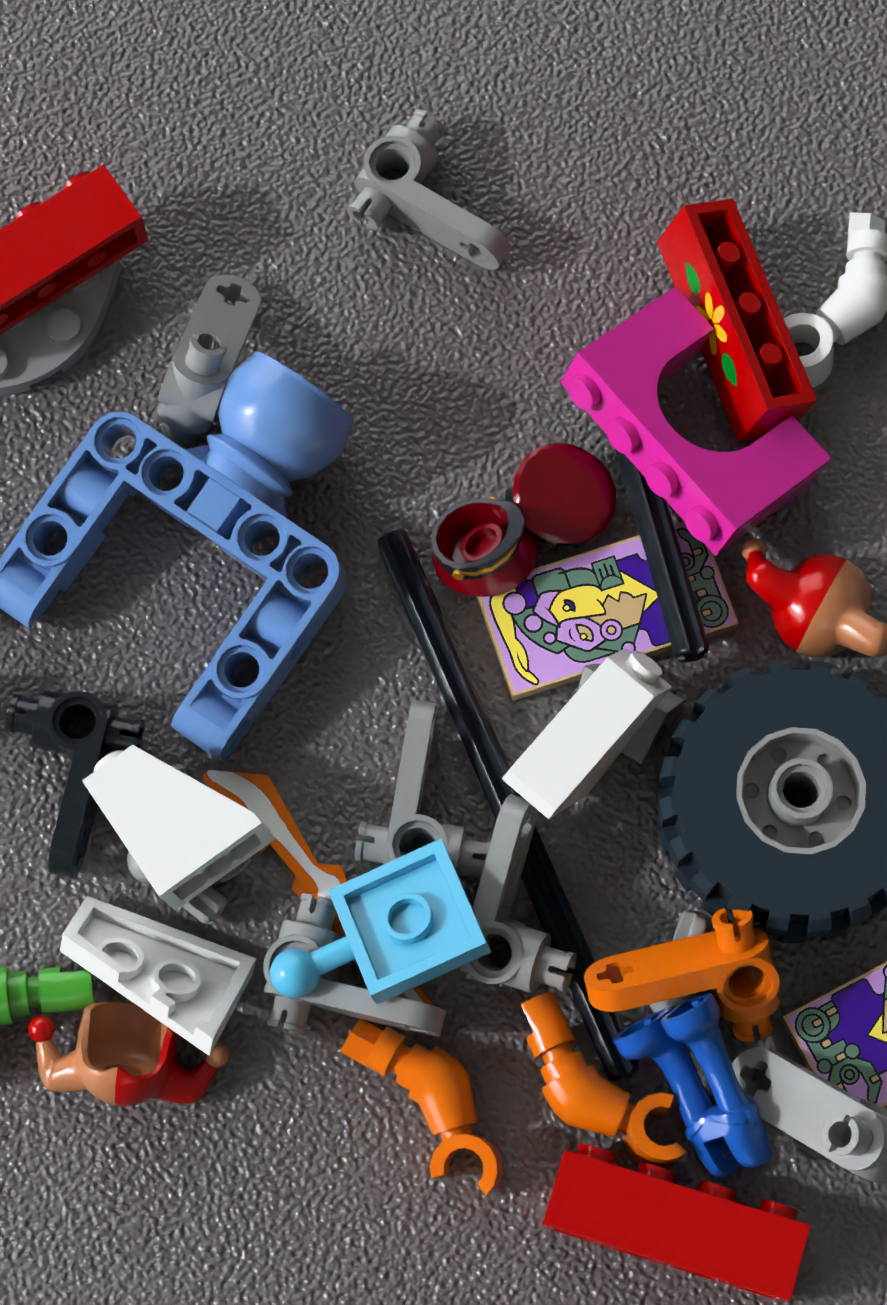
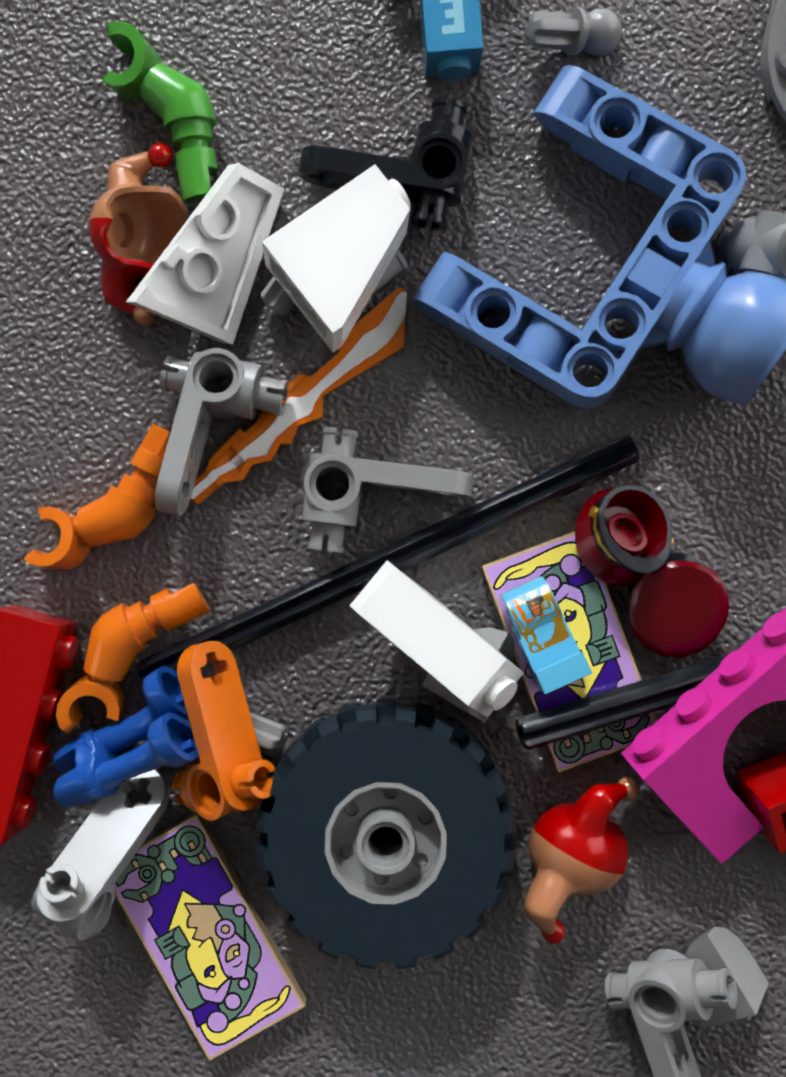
camera: 90 degrees right, 15 degrees up
medium azure plate [270,839,491,1005] -> none
light grey piece [460,794,577,993] -> none
none -> medium azure leg [500,576,592,694]

